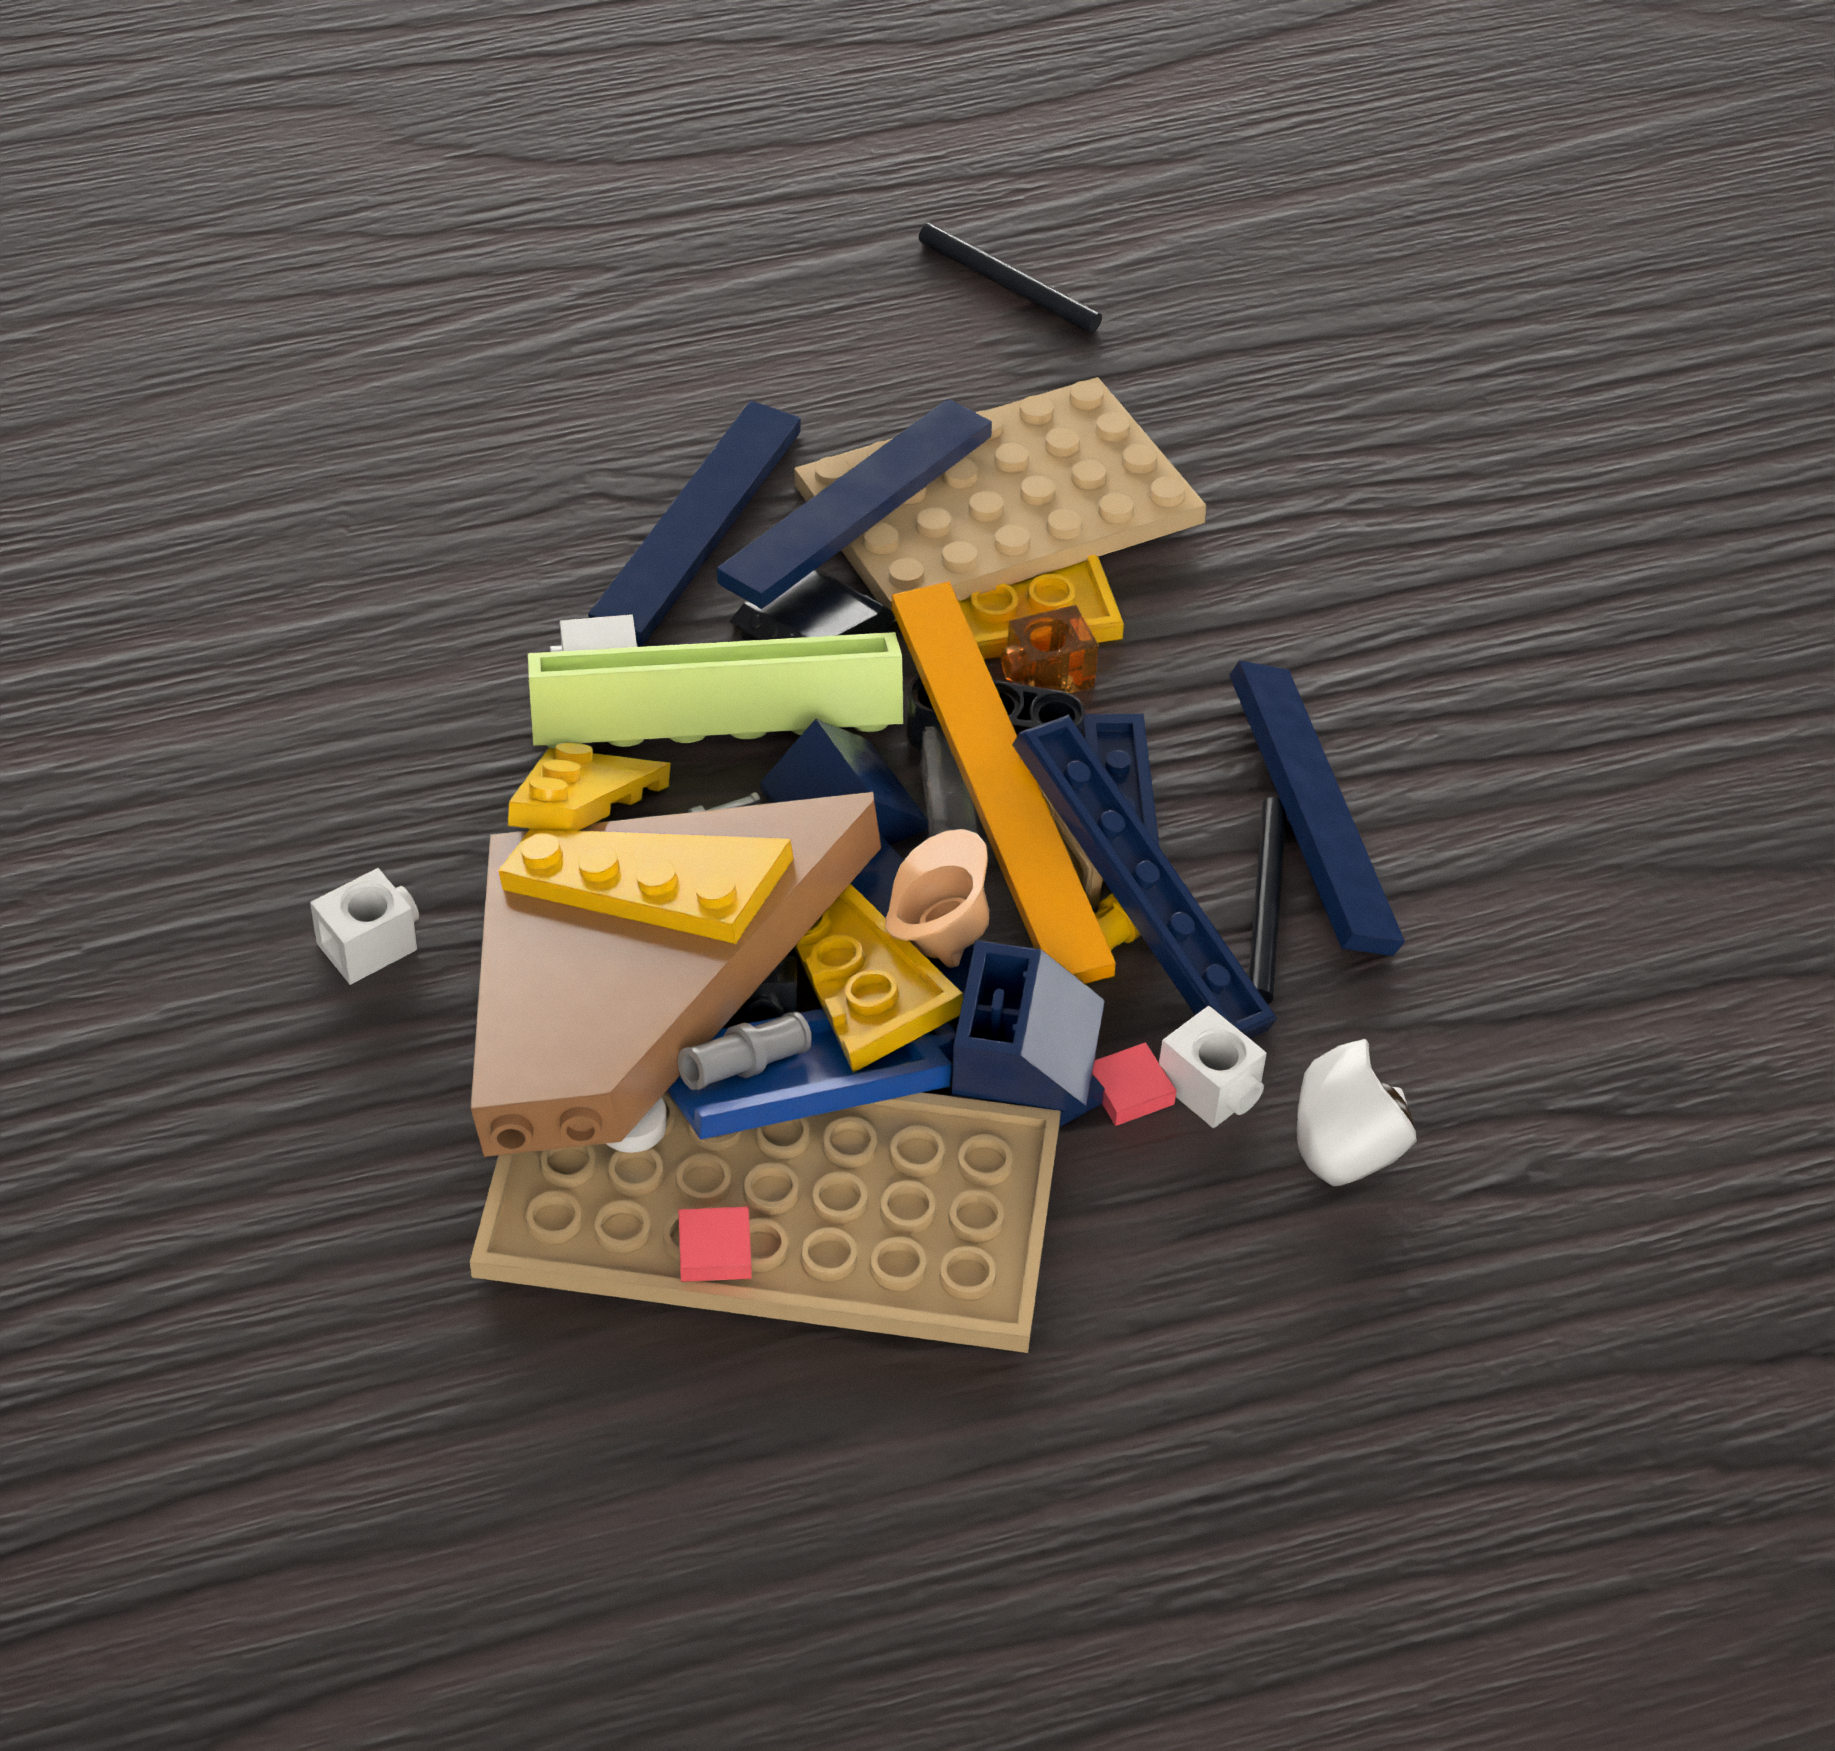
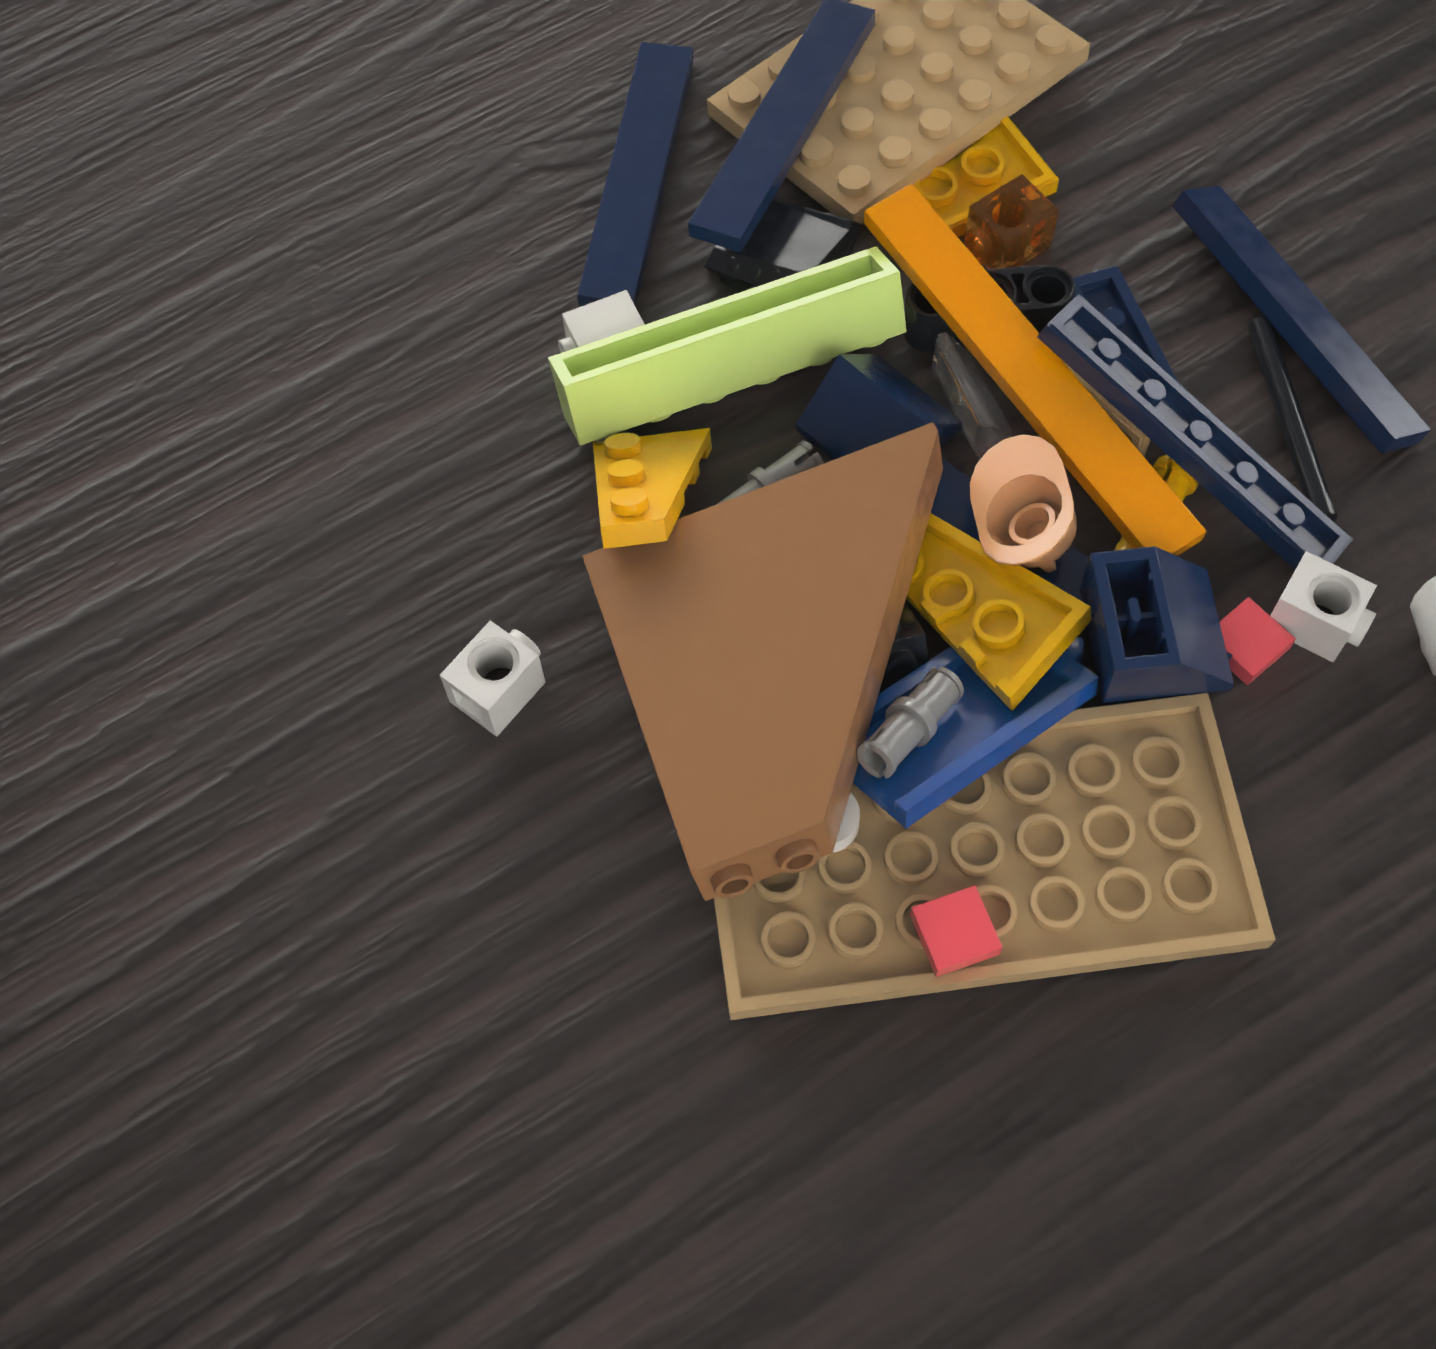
camera: 10 degrees left, 15 degrees up
yellow wing [498,829,794,944] -> none

